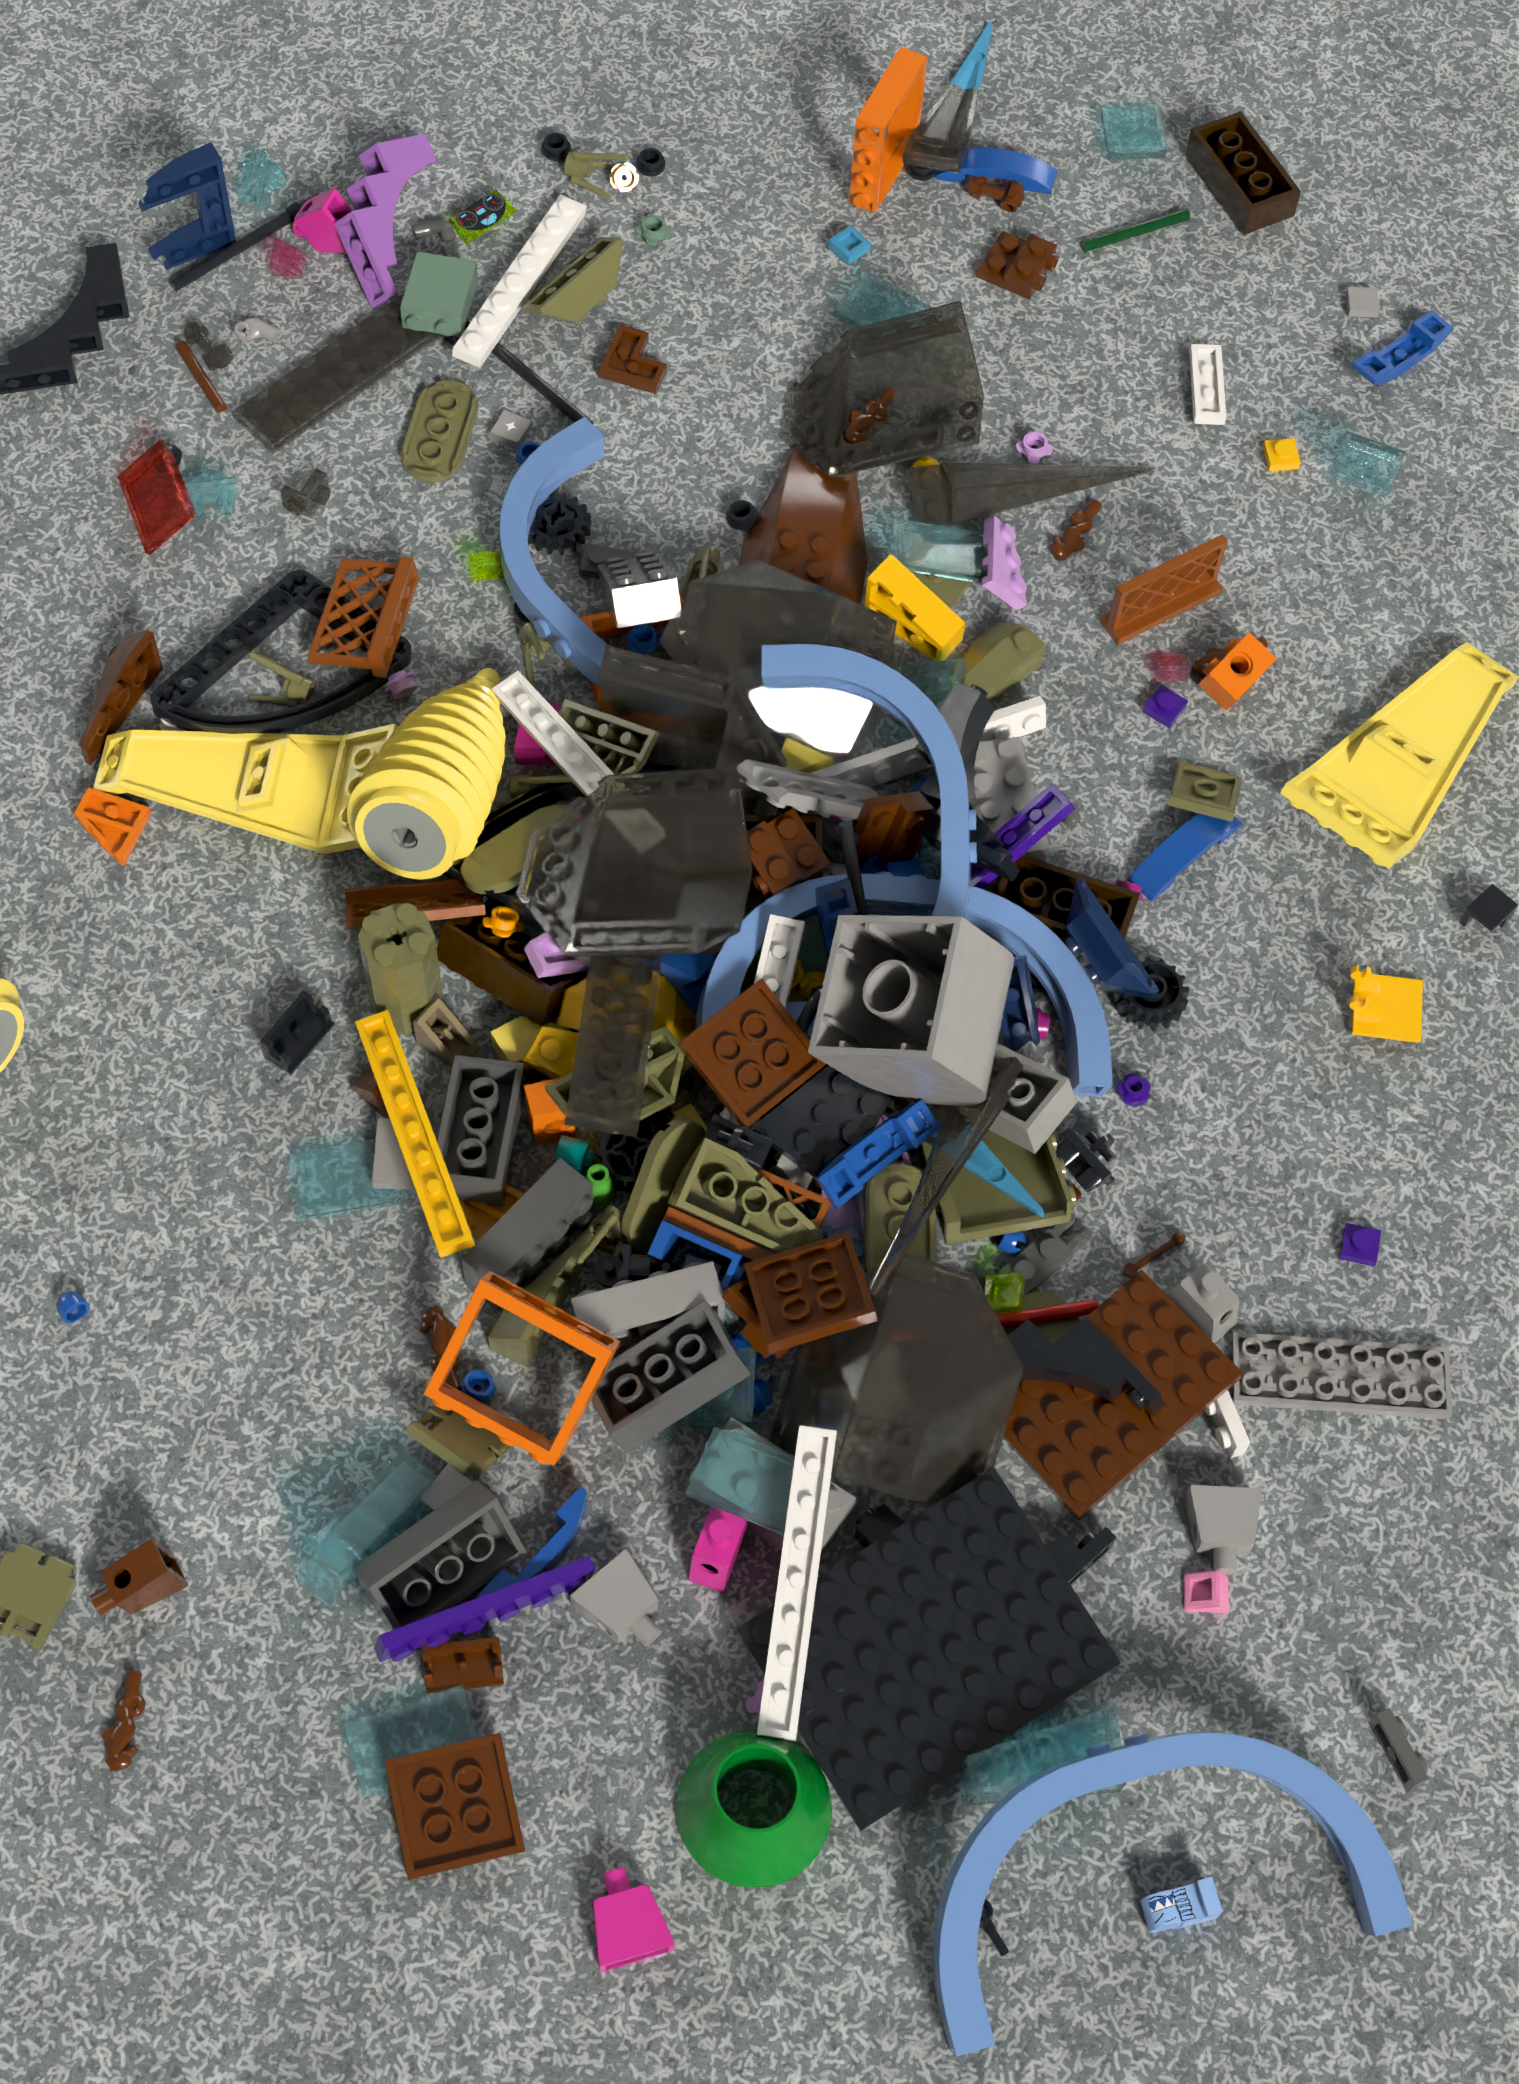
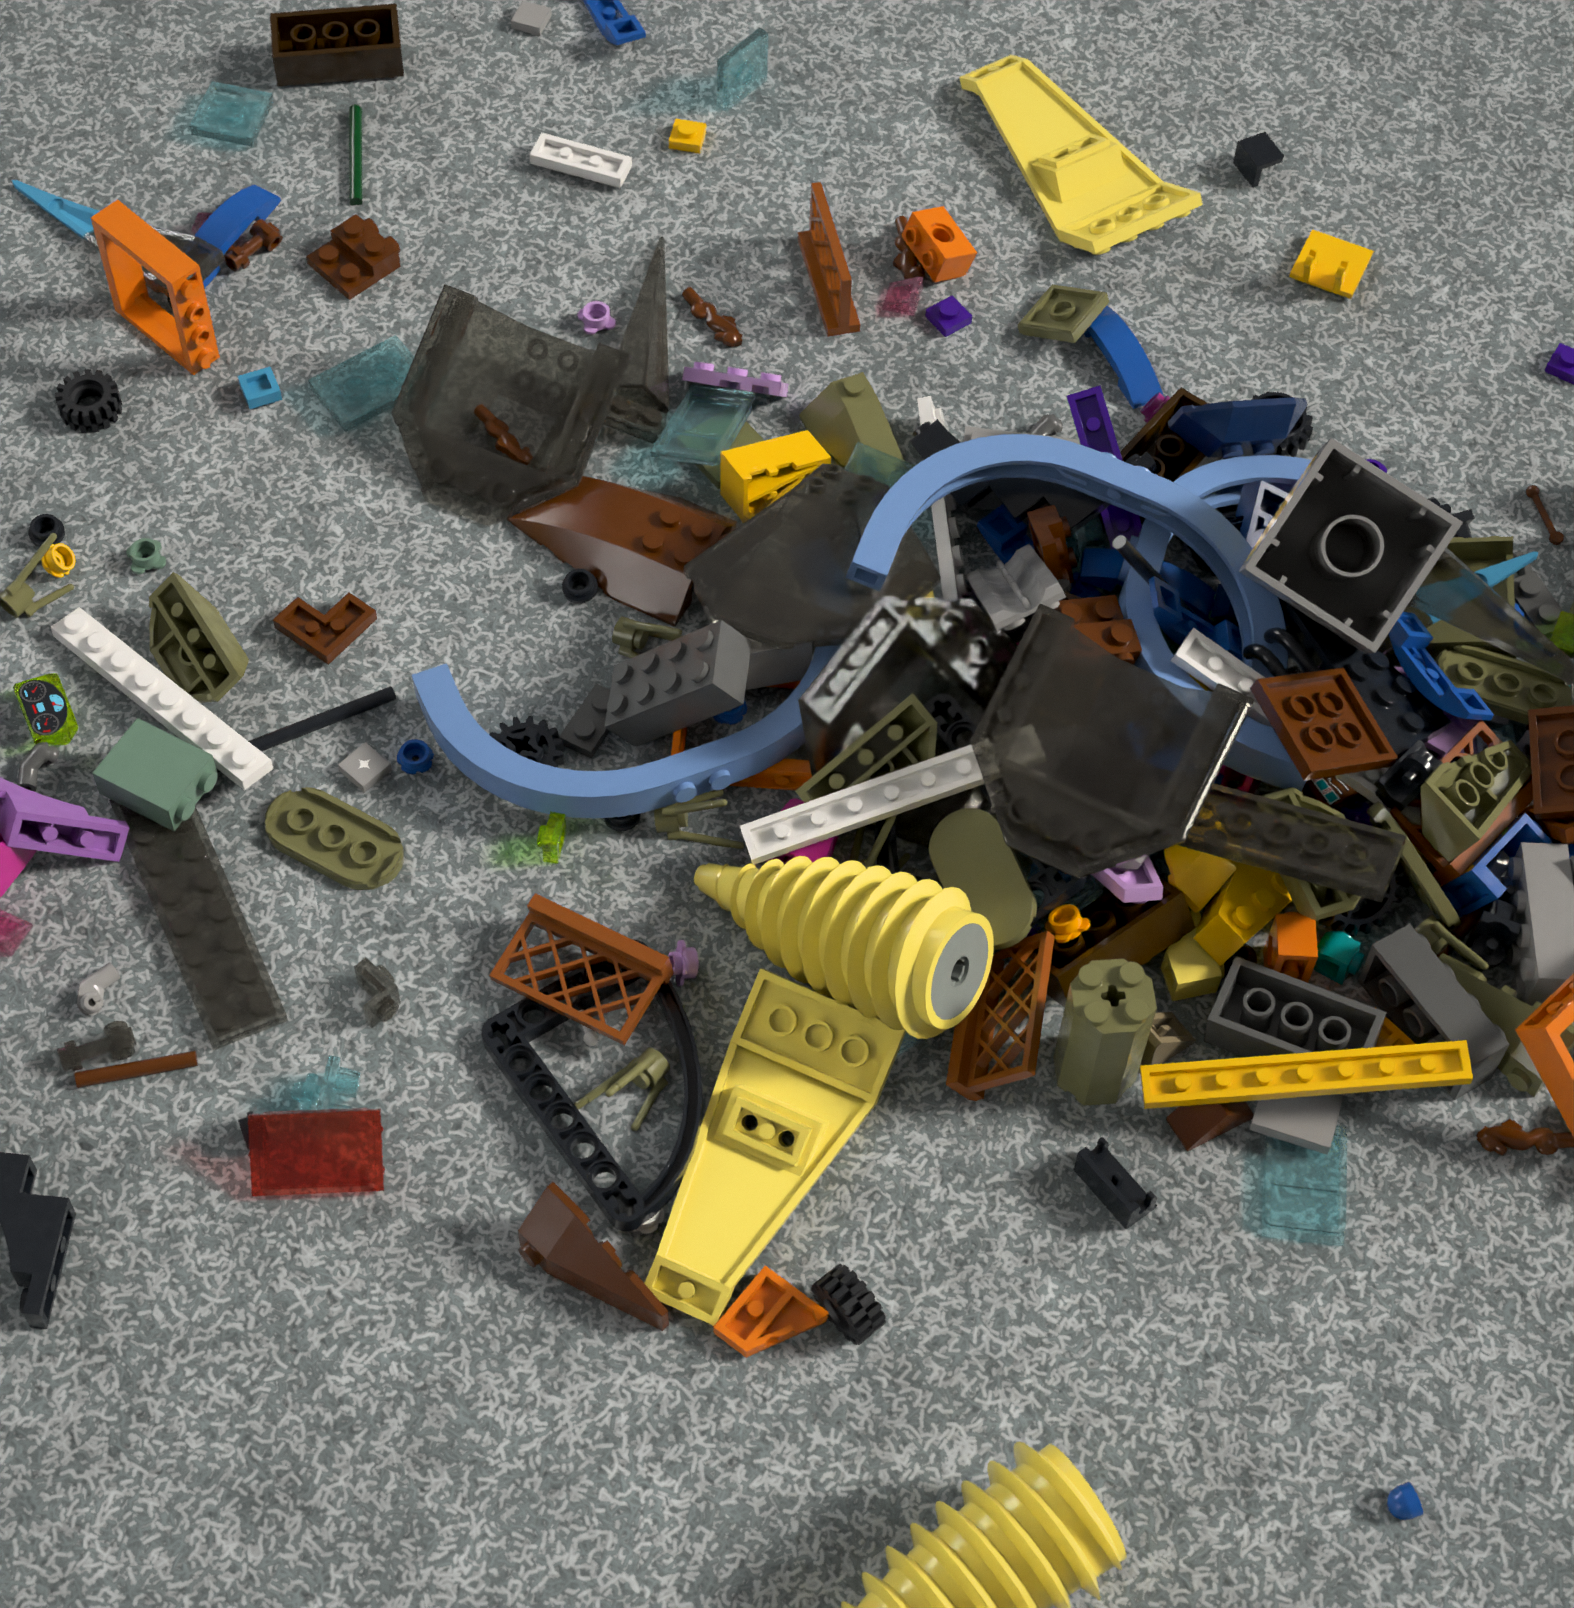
camera: 70 degrees left, 5 degrees down
bright green cone [586,1164,616,1207] -> none
none -> black tyre [55,369,122,433]
none -> black tyre [811,1264,886,1345]

